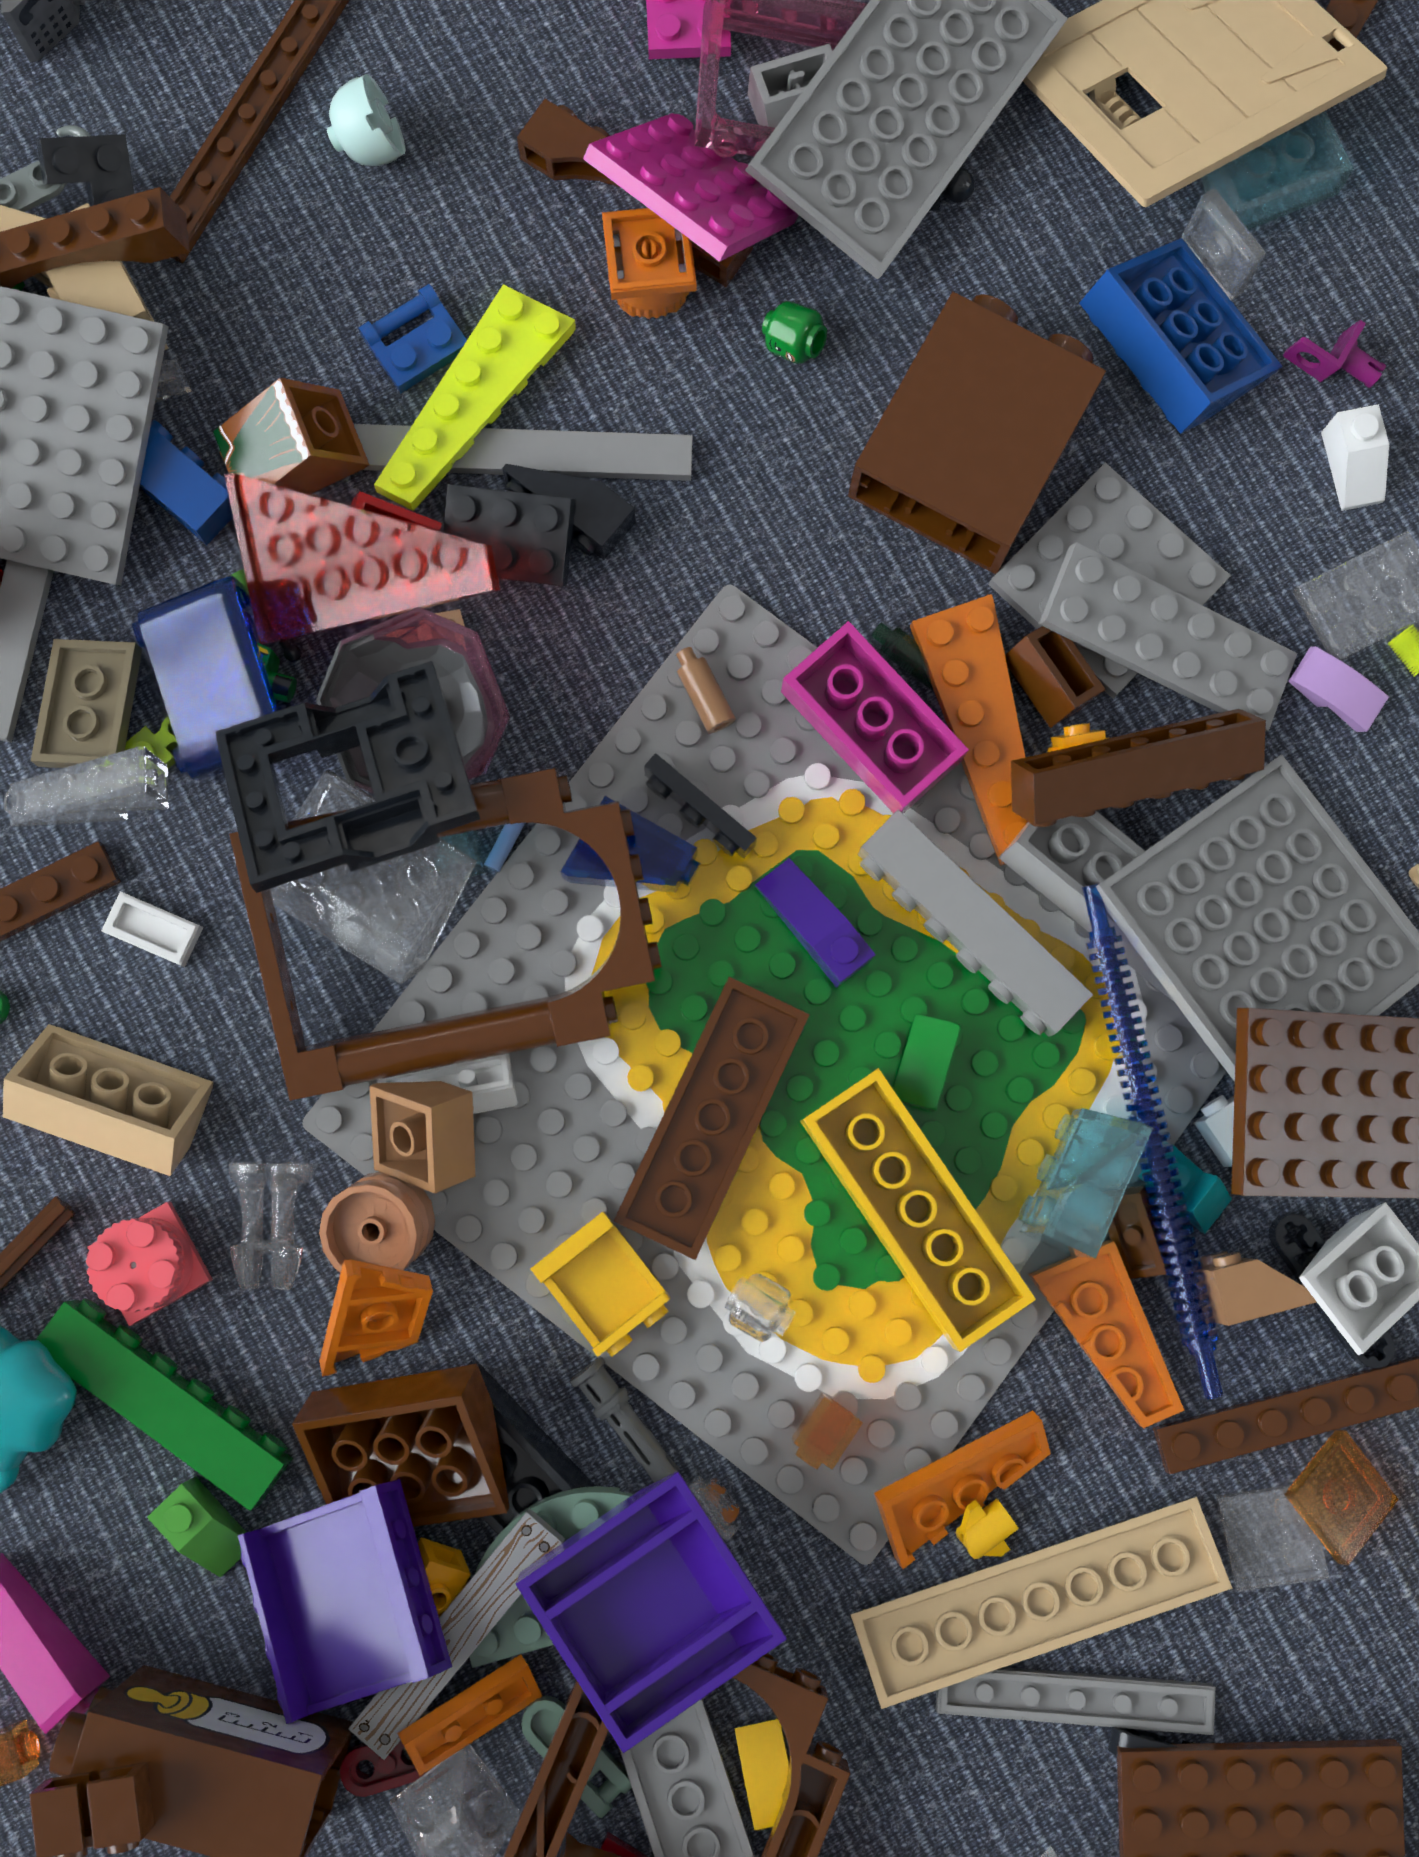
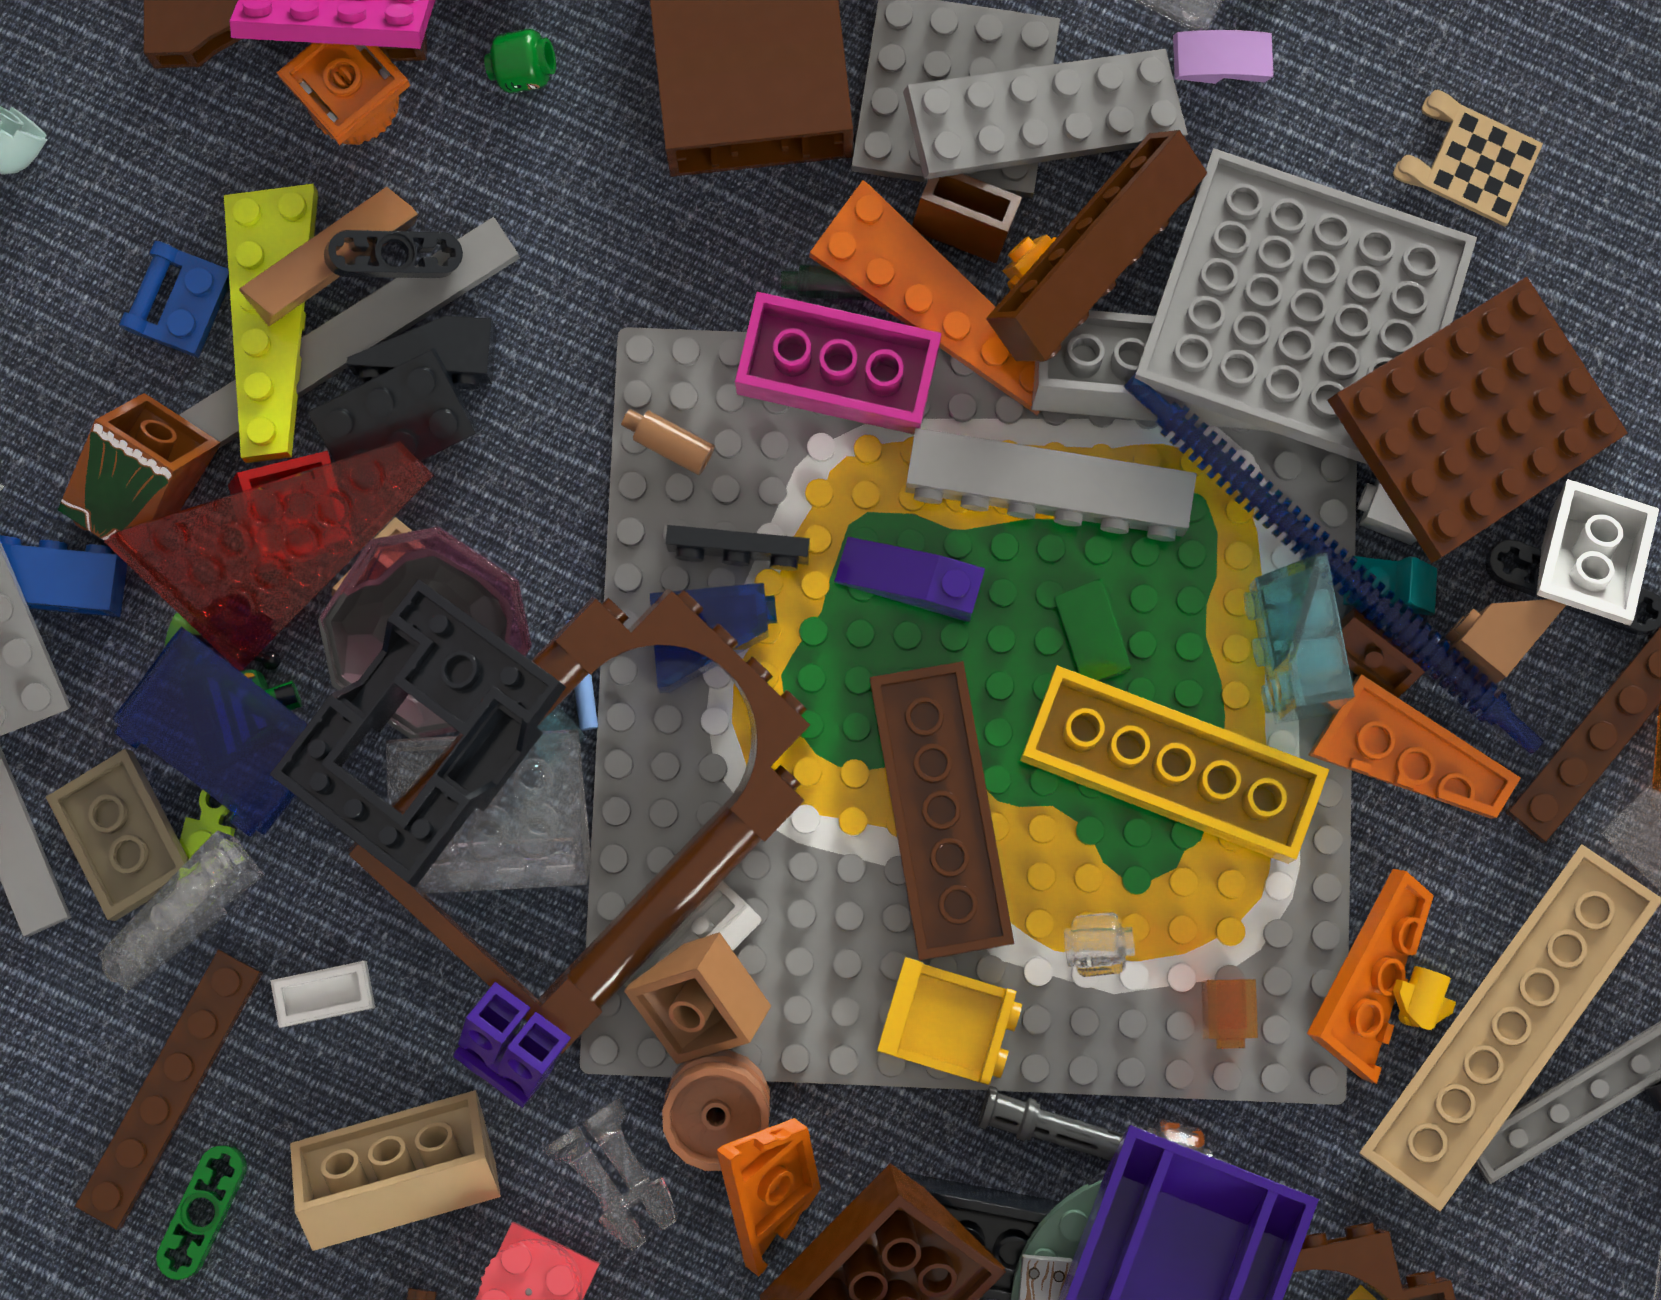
camera: 30 degrees left, 0 degrees up
none -> medium nougat slope [239,186,418,326]
none -> black beam [324,230,463,278]
none -> dark purple hips [453,982,571,1108]

